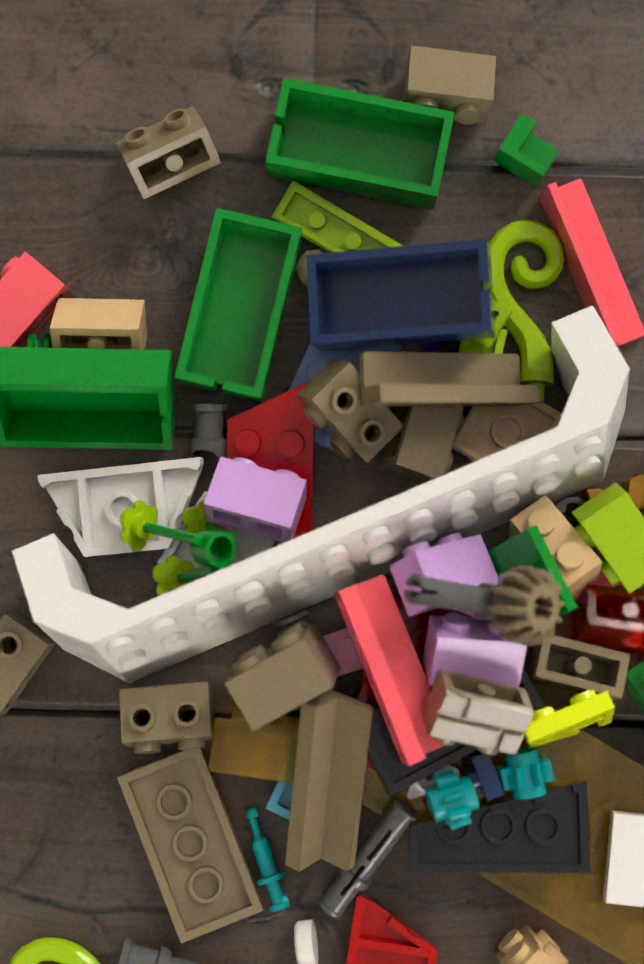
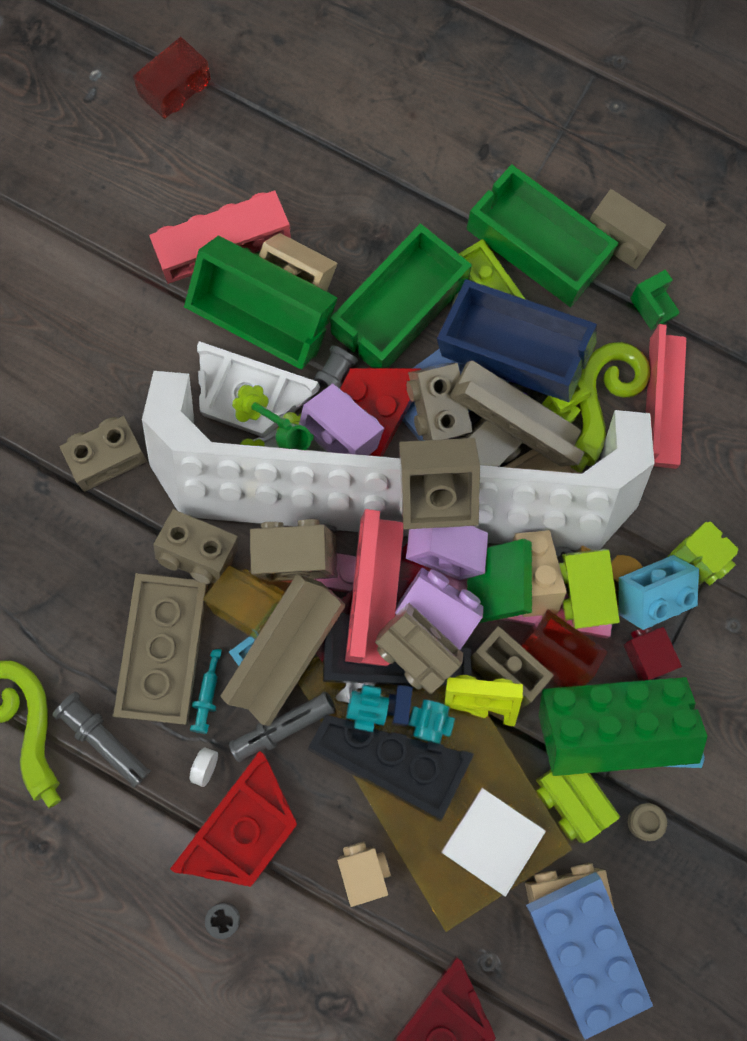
camera: 25 degrees right, 10 degrees down
dark tan brick [116,106,221,200] -> none
dark grey pin [404,574,497,620] -> none
dark tan gear [487,565,565,646] -> none
none -> dark tan slope [399,438,480,530]

